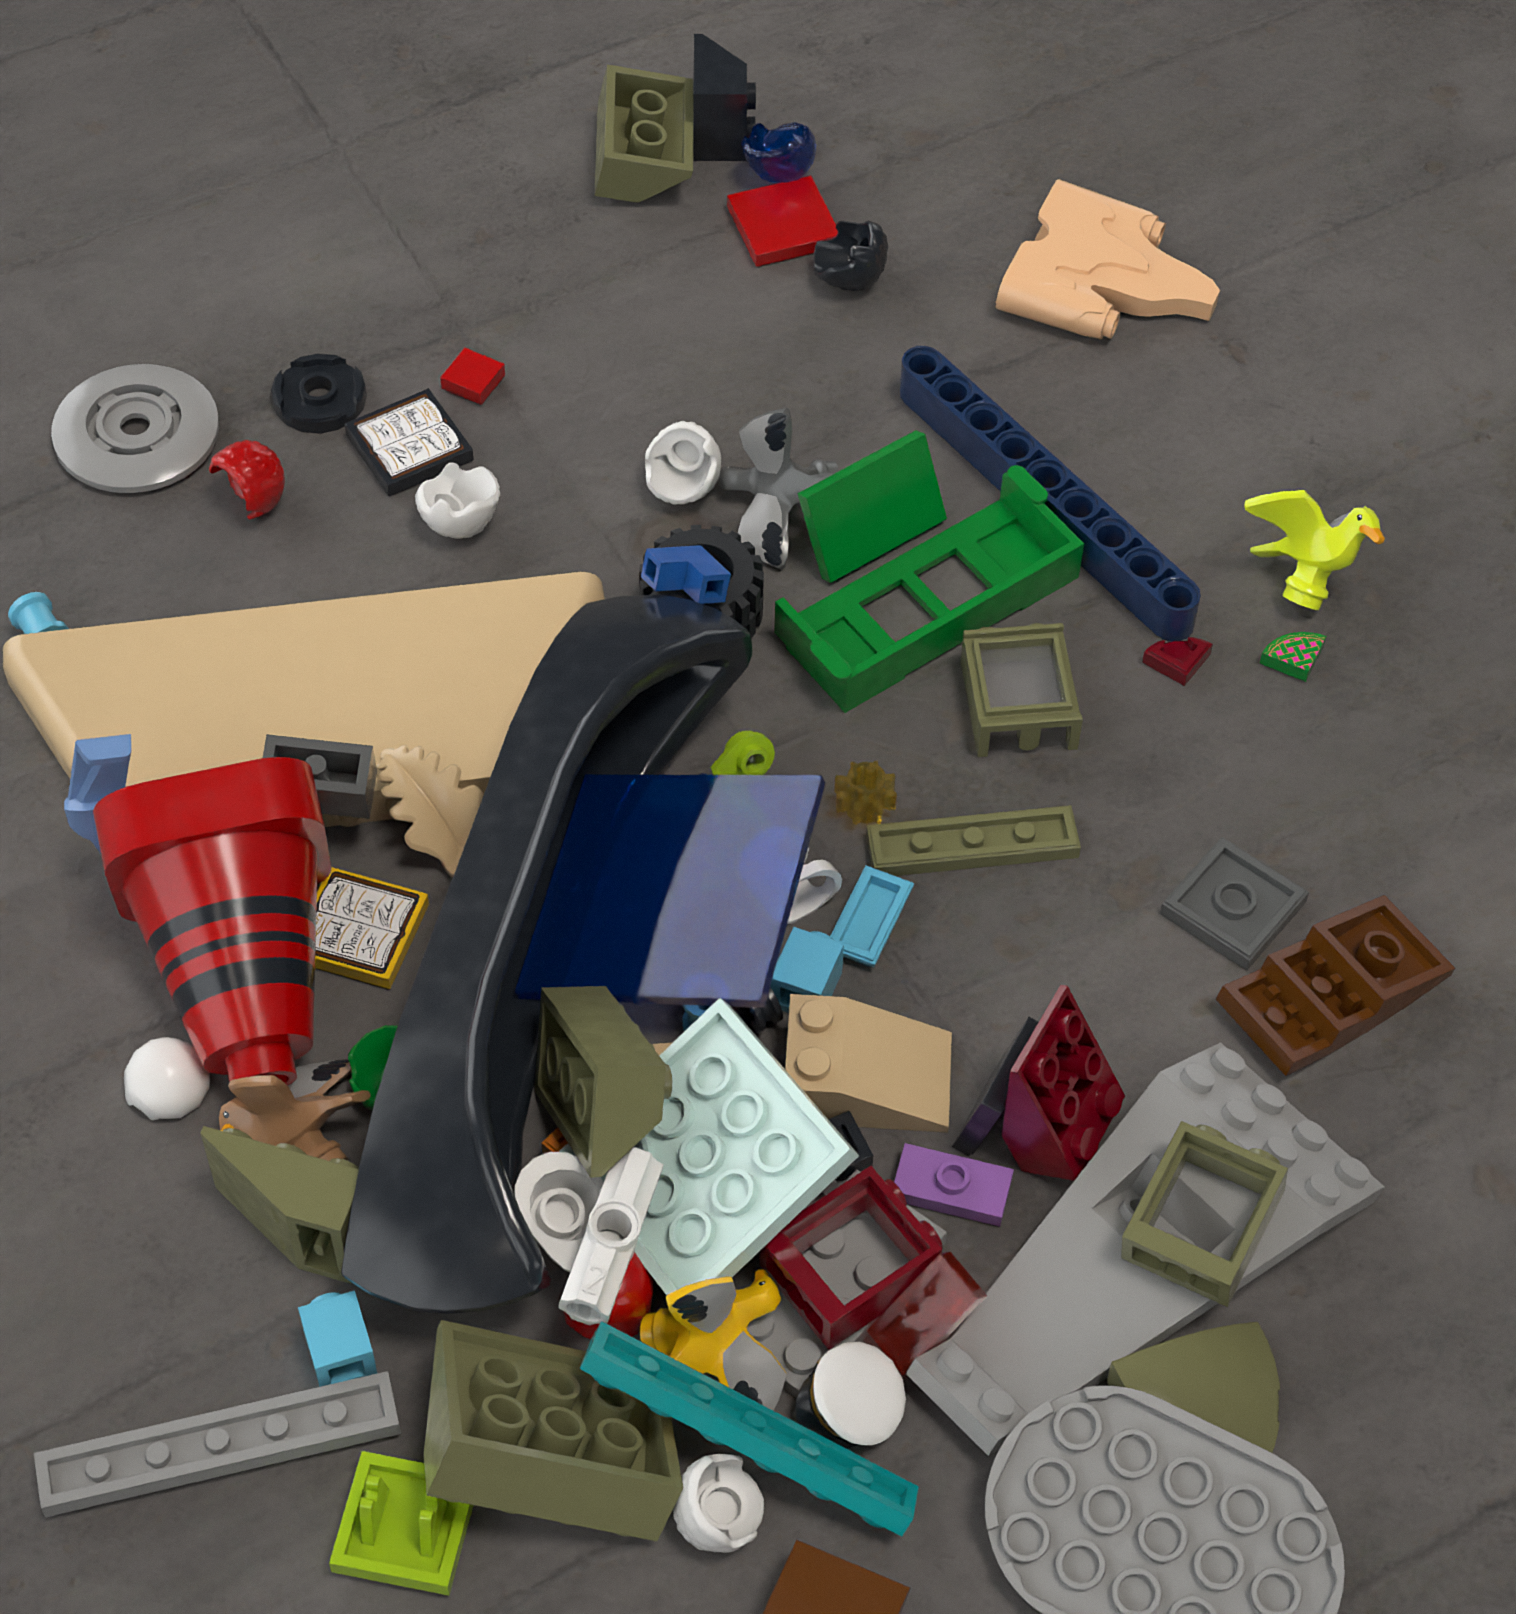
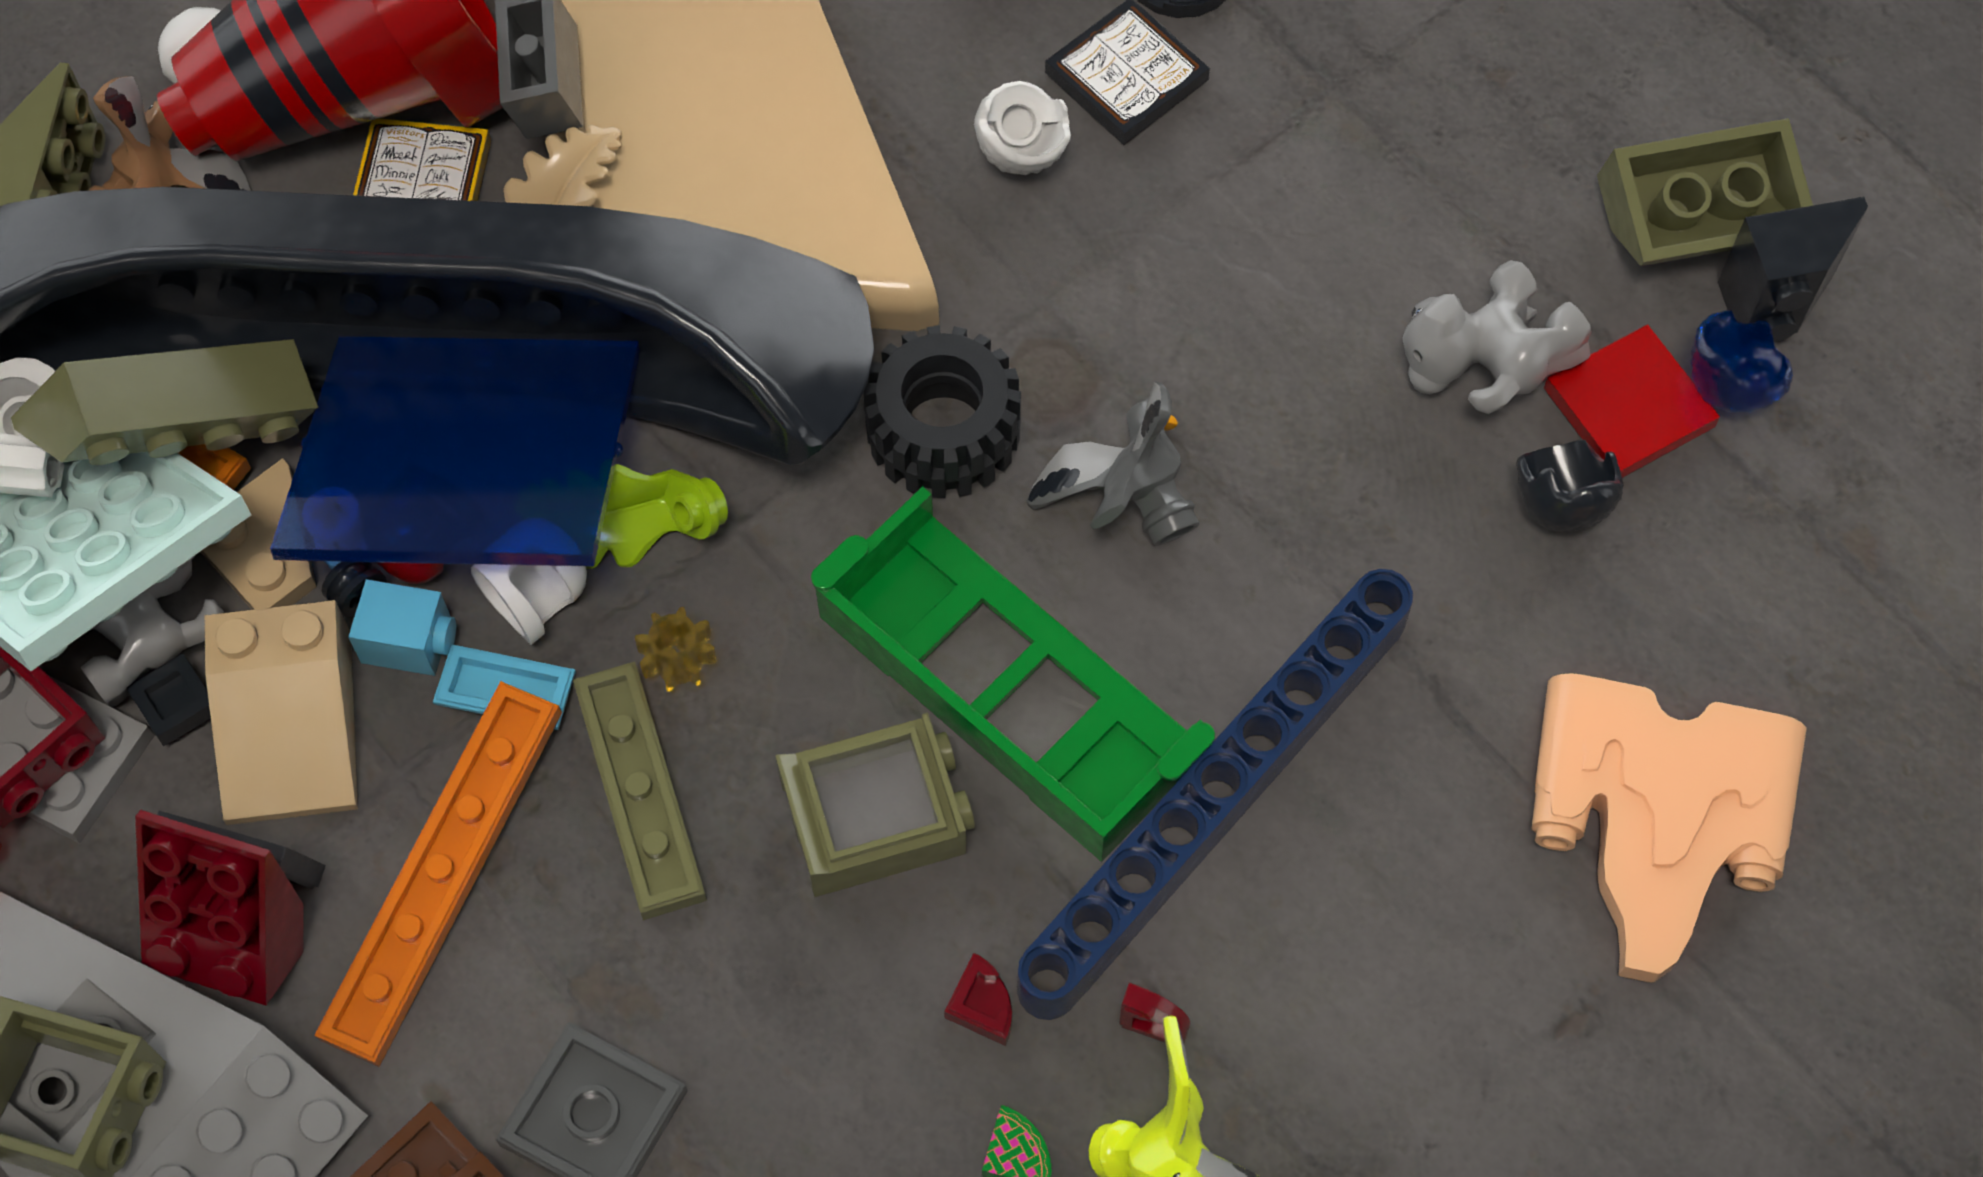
camera: 80 degrees right, 10 degrees up
red tile [440,347,505,405] -> none
blue piece [641,545,731,604] -> none
white hair [645,421,721,505] -> none
green tile [797,430,947,583] -> none
medium lavender plate [894,1143,1014,1227] -> none
none -> orange tile [314,681,562,1067]
none -> dark red tile [1119,982,1191,1043]
none -> light grey animal [1402,260,1592,414]

